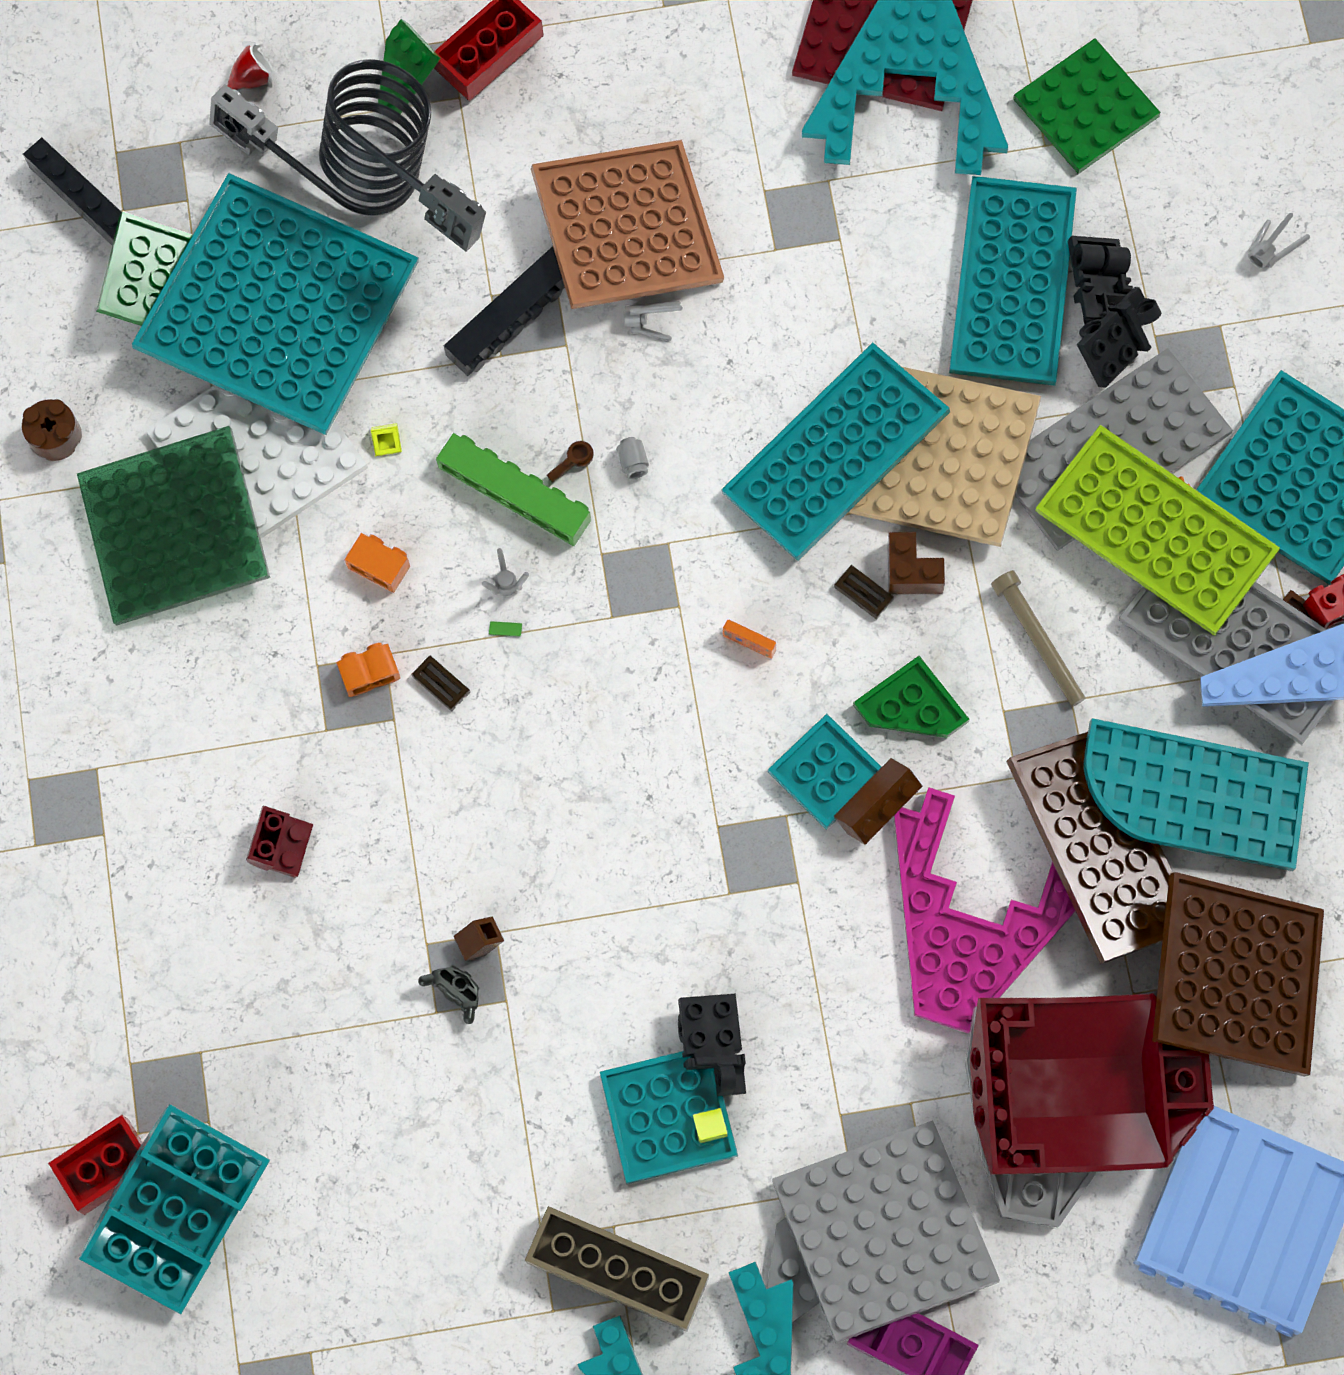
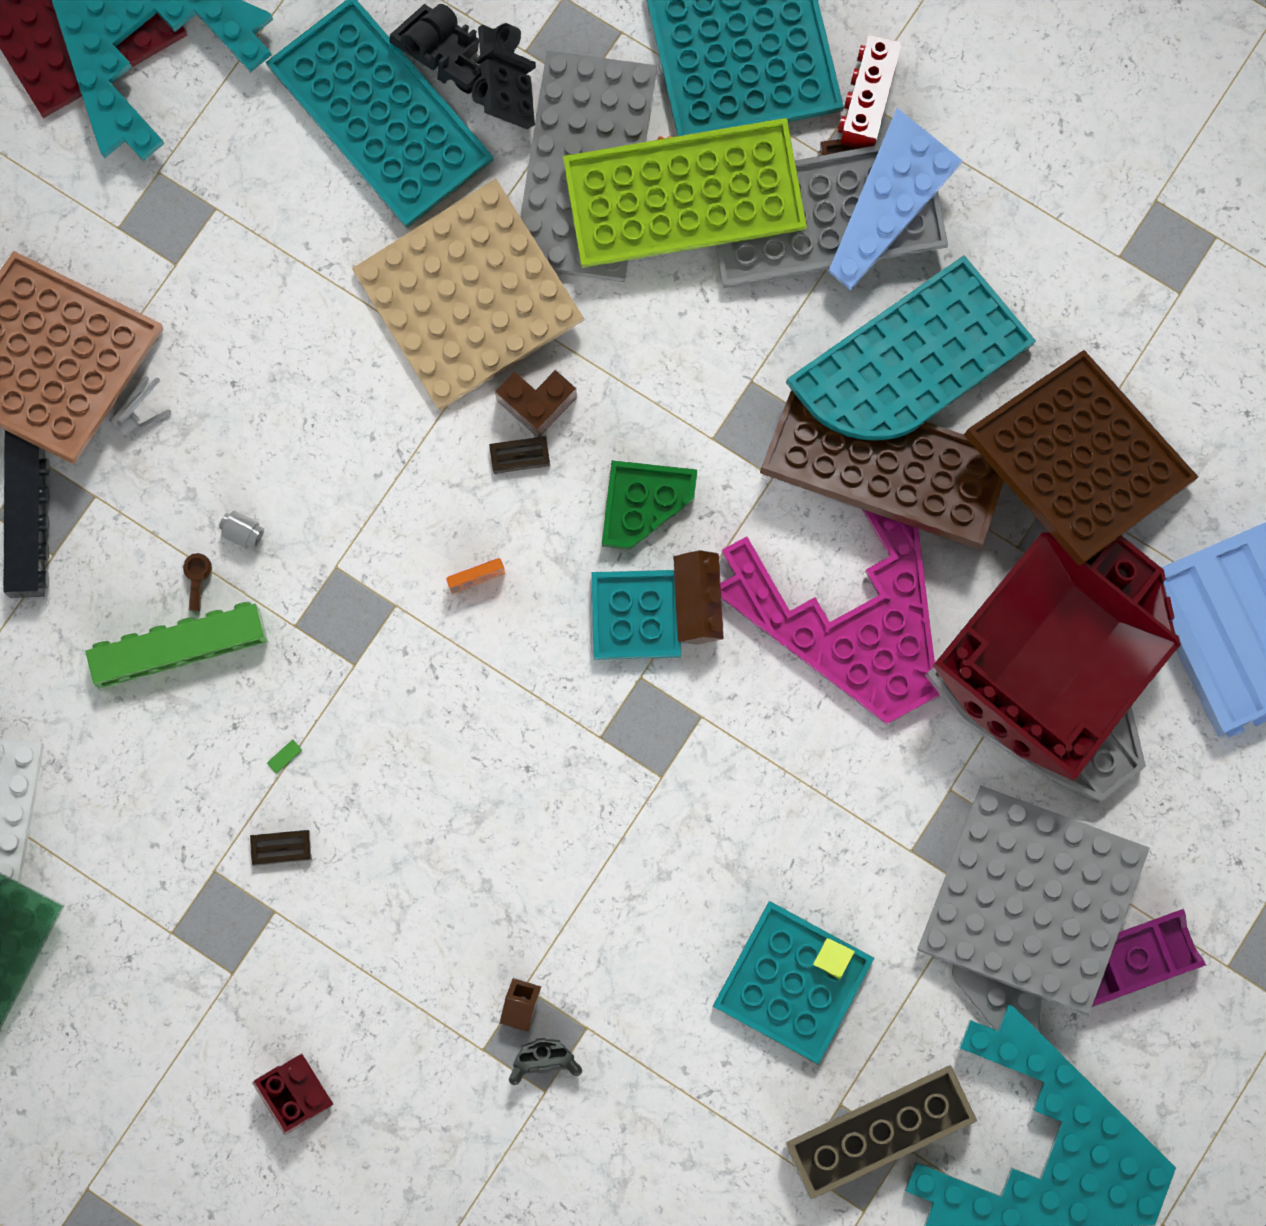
camera: 50 degrees left, 5 degrees up
orange brick [336,643,401,697] -> none
orange brick [344,533,410,593] -> none
neon yellow slope [371,423,402,456] -> none
light grey plant [482,548,529,596] -> none
black plate [678,993,746,1096] -> none
teal plate [721,342,950,561] -> none
dark tan piece [991,570,1086,707] -> none

